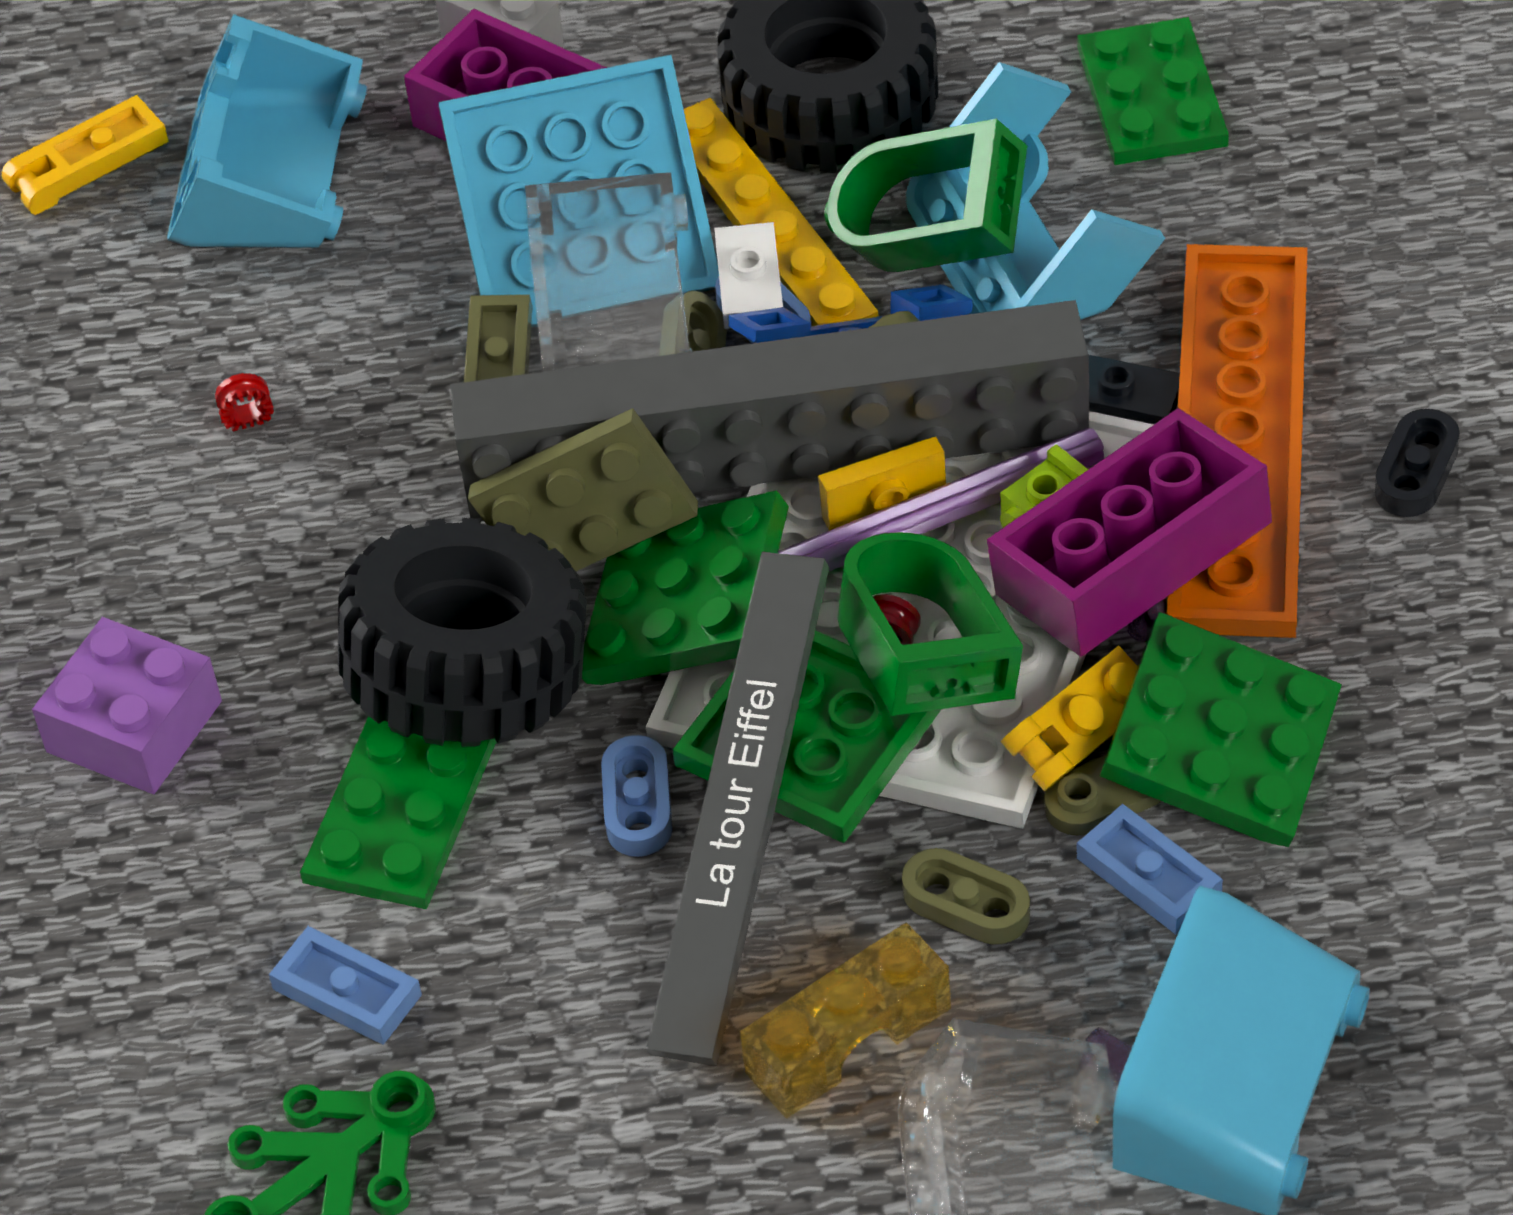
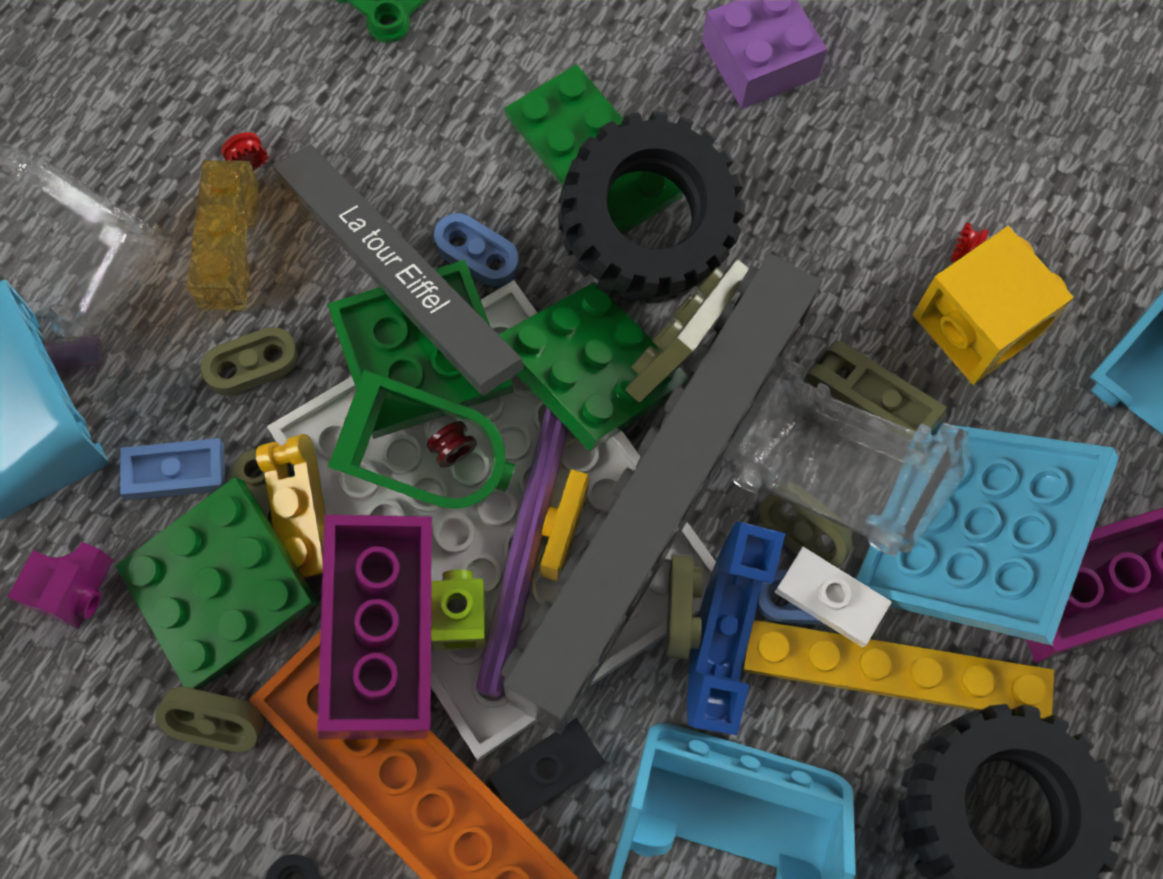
camera: 120 degrees right, 20 degrees up
medium blue plate [269,926,422,1045] -> none
green window [824,118,1027,272] -> none
none -> magenta brick [7,542,114,629]
none -> olive plate [155,687,264,752]
none -> red bush [221,132,268,176]
none -> yellow brick [912,225,1074,385]

